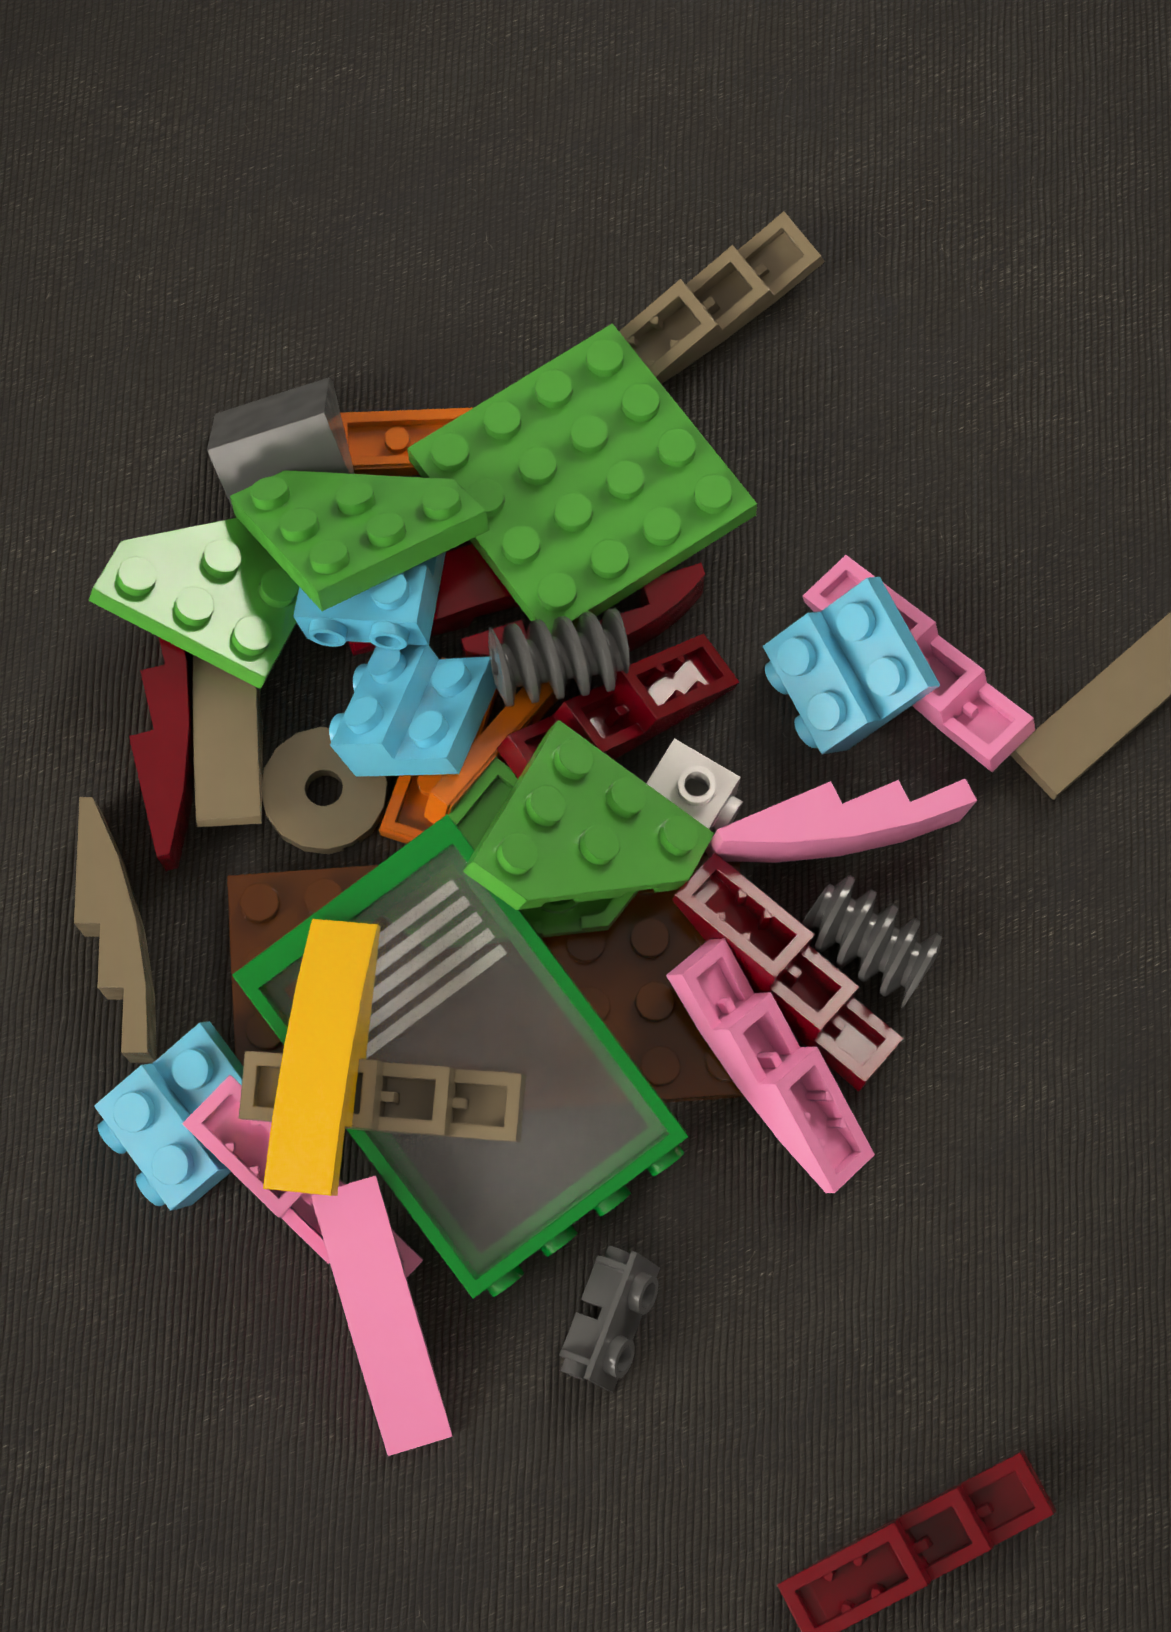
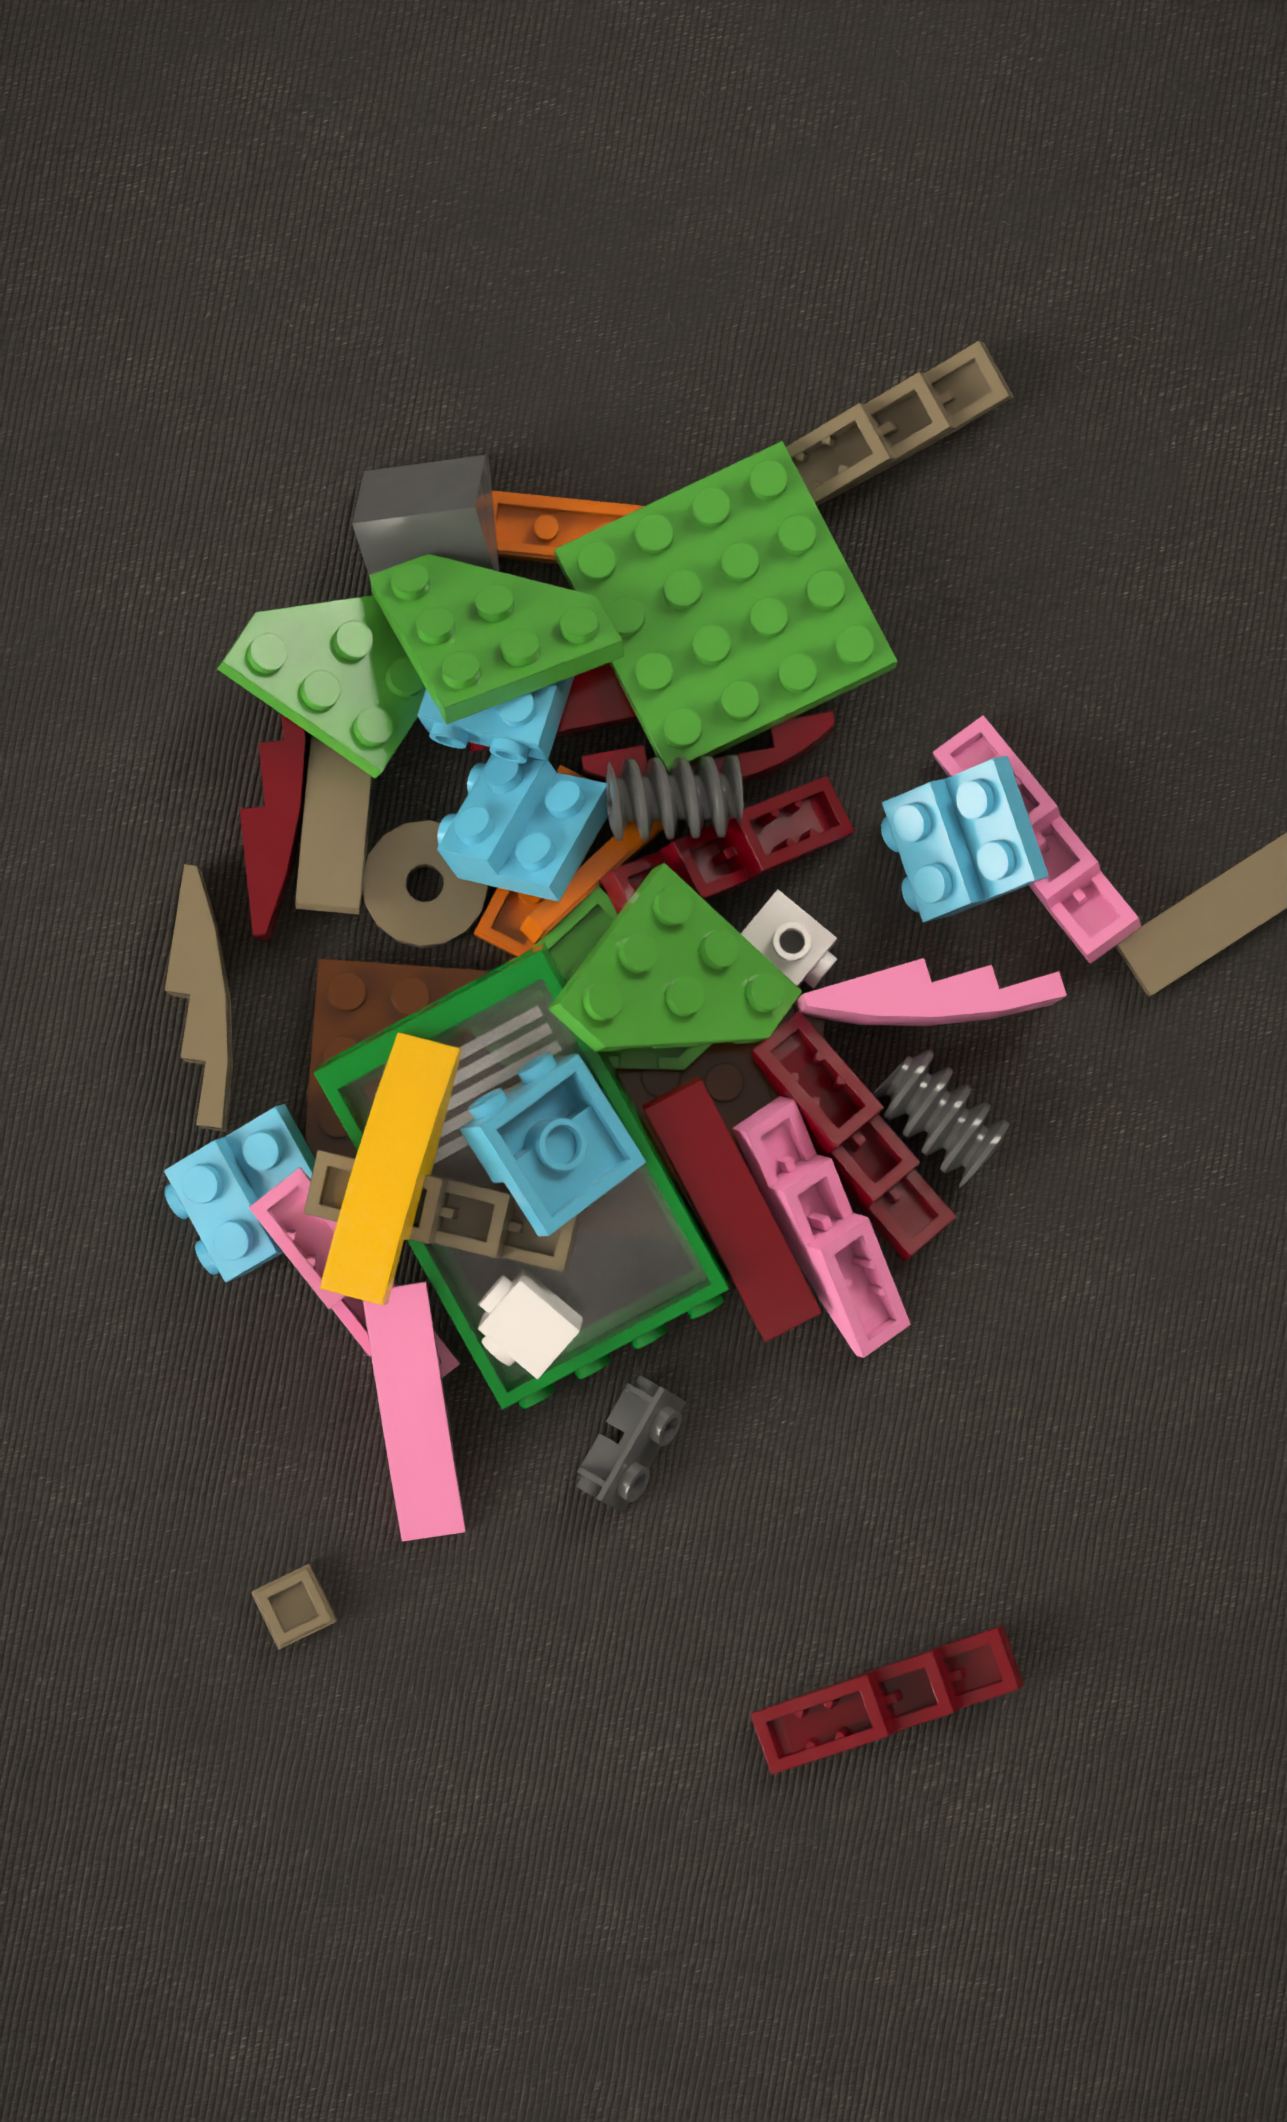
camera: 10 degrees right, 10 degrees up
none -> dark tan tile [251,1563,337,1650]
none -> medium azure plate [459,1052,646,1236]
none -> white brick [478,1268,583,1379]
none -> dark red slope [642,1076,822,1343]

